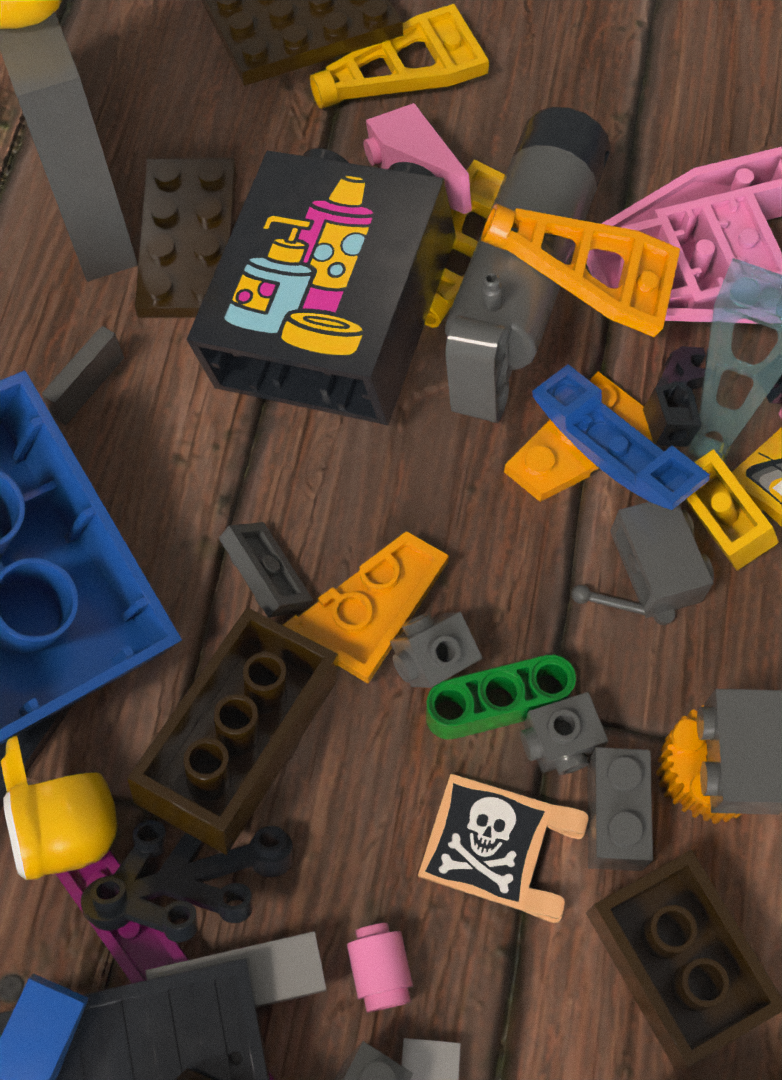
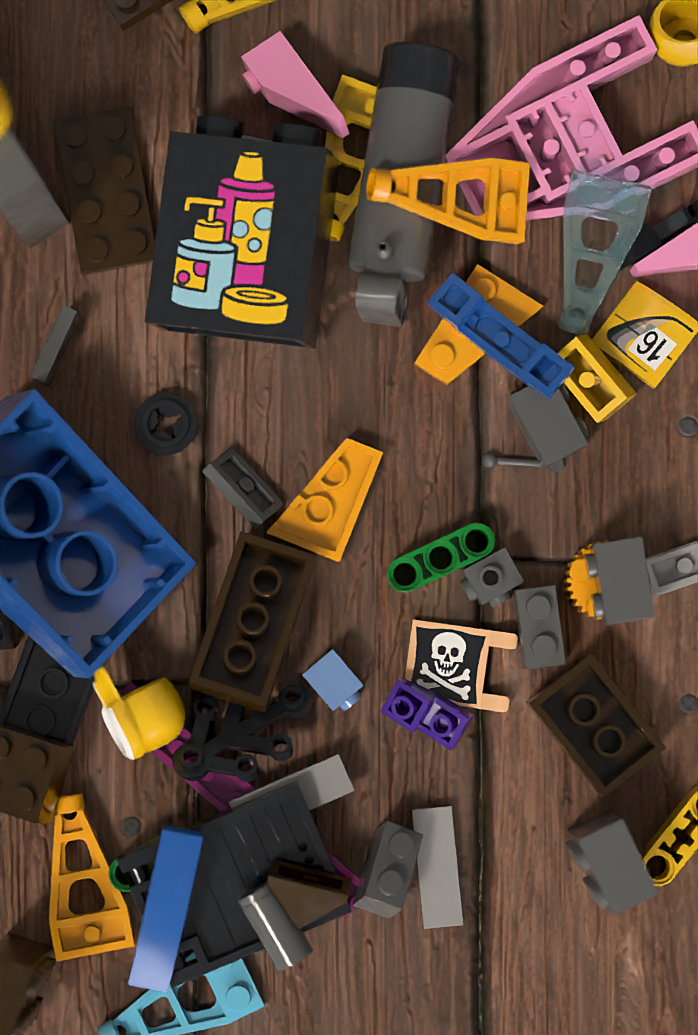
camera: 15 degrees left, 20 degrees up
bright pink brick [347,923,413,1013] -> none
dark grey brick [390,611,483,688] -> none
black piece [643,346,712,447] -> none
none -> black gear [134,393,198,456]
none -> medium blue brick [302,649,363,712]
none -> dark purple slope [380,677,474,751]

